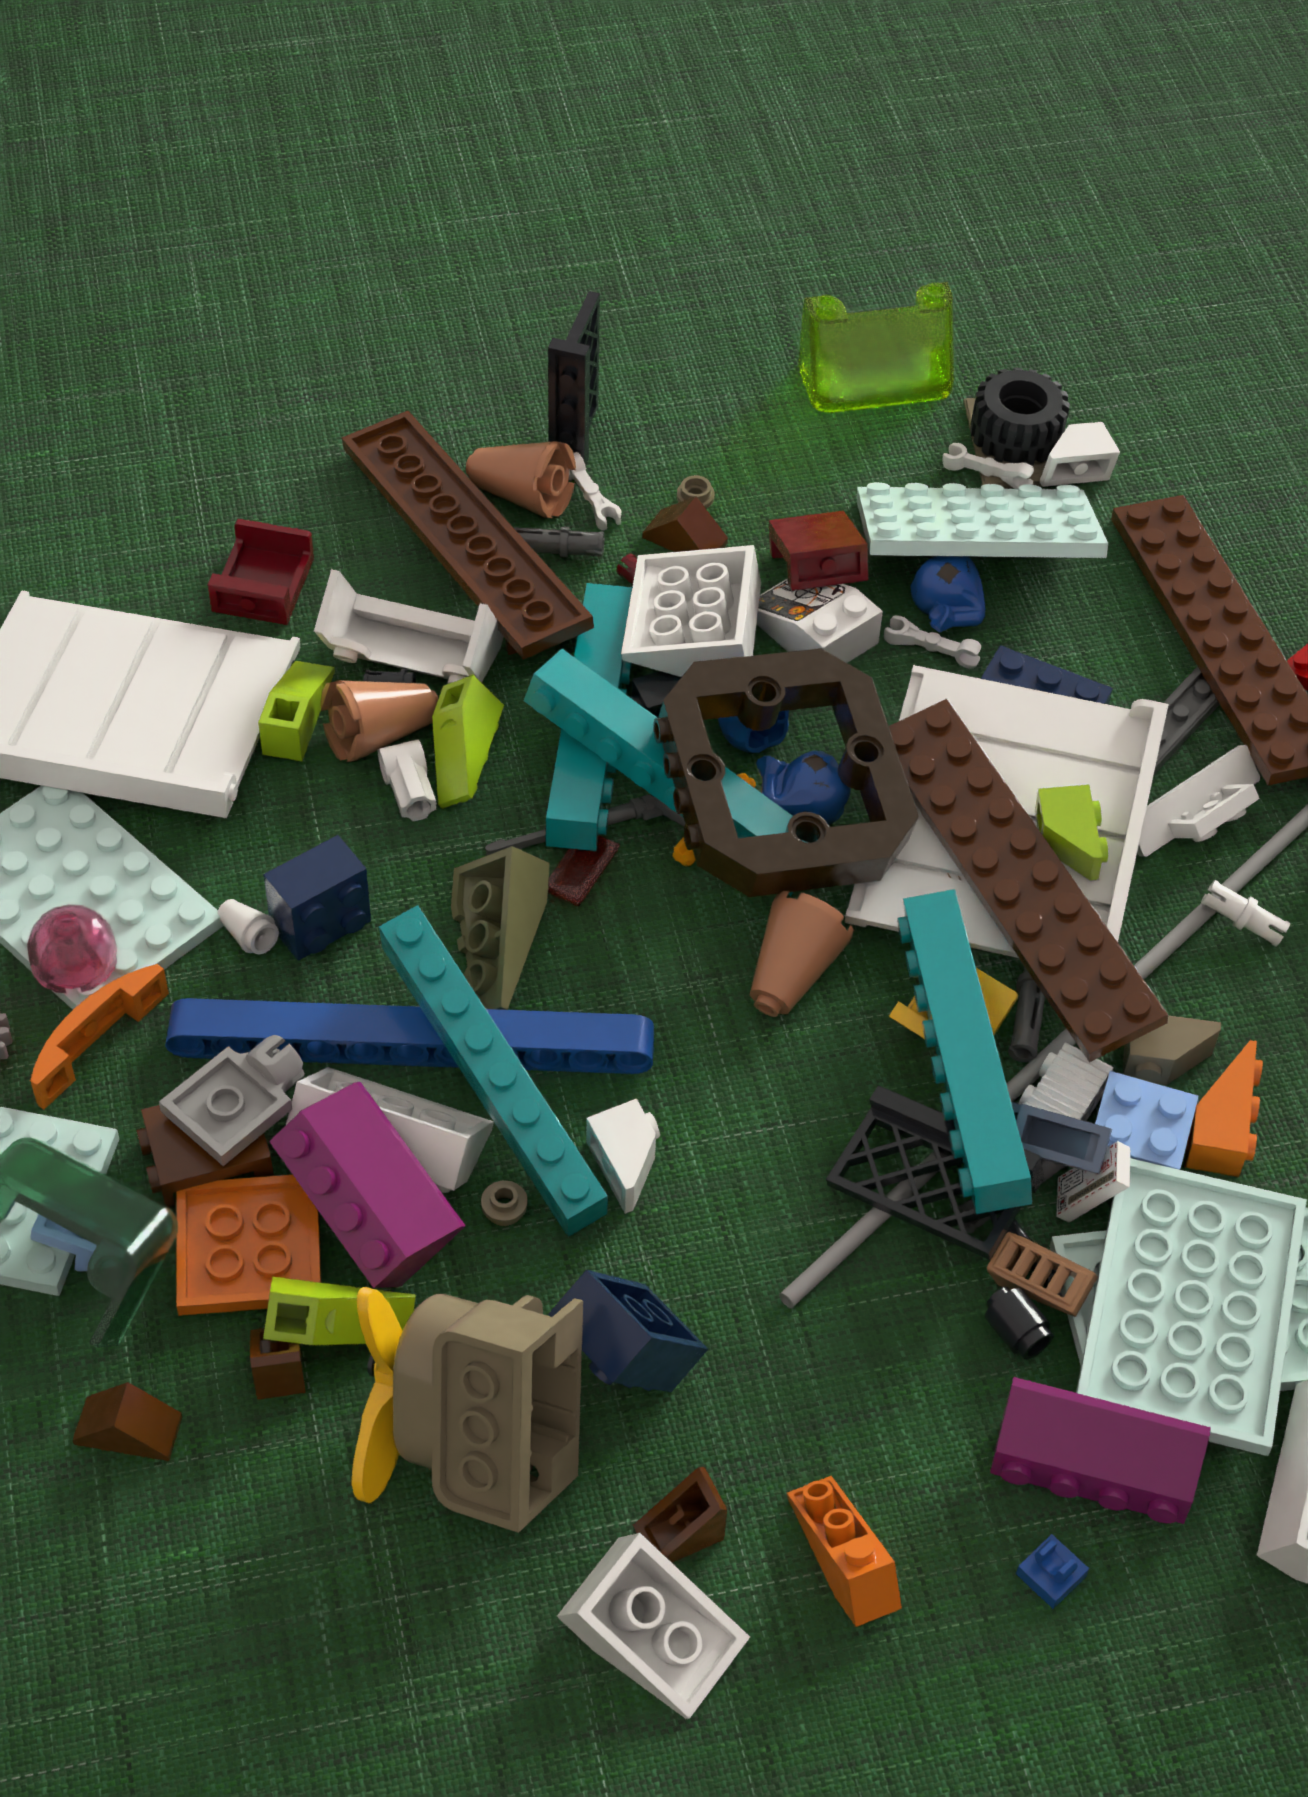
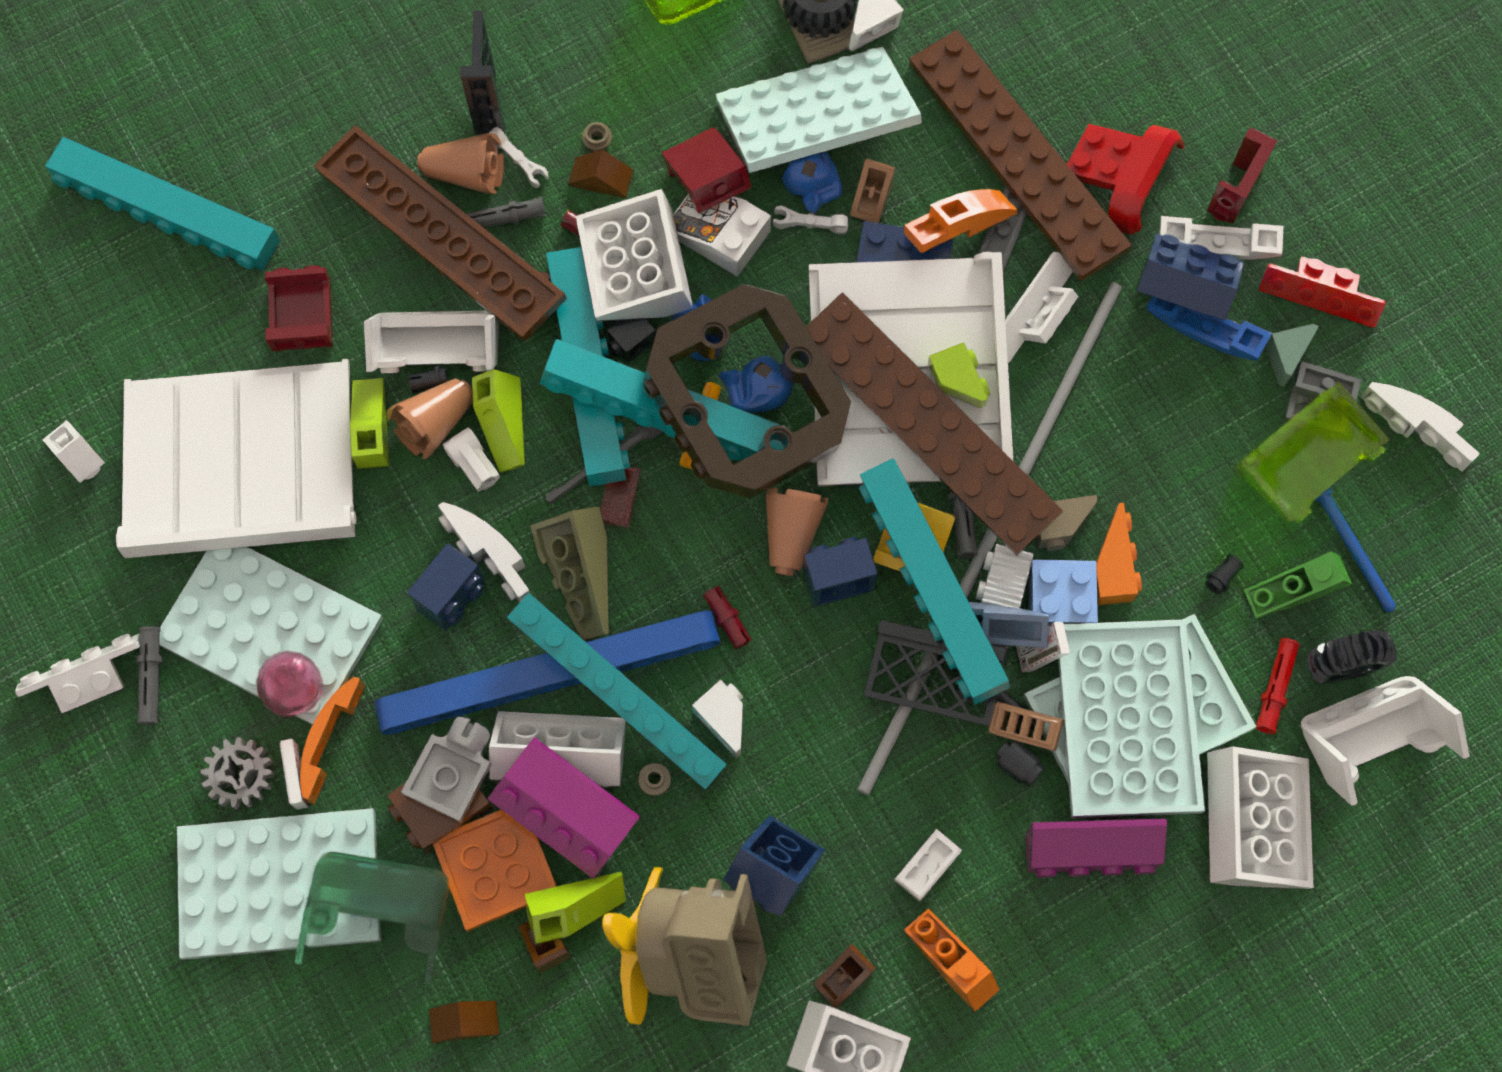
camera: 15 degrees left, 20 degrees up
white cone [217,899,279,954] -> none
white piece [942,443,1034,489] -> none
blue tile [1016,1534,1089,1609] -> none
white pin [1201,880,1290,947] -> none
none -> teal brick [45,137,280,271]
none -> white tile [280,739,308,810]
none -> white slope [438,502,530,602]
none -> dark red pin [702,585,752,650]
none -> dark blue brick [803,537,877,607]
none -> medium nougat slope [850,158,895,223]
none -> white plate [894,829,962,902]
none -> orange slope [903,189,1017,253]

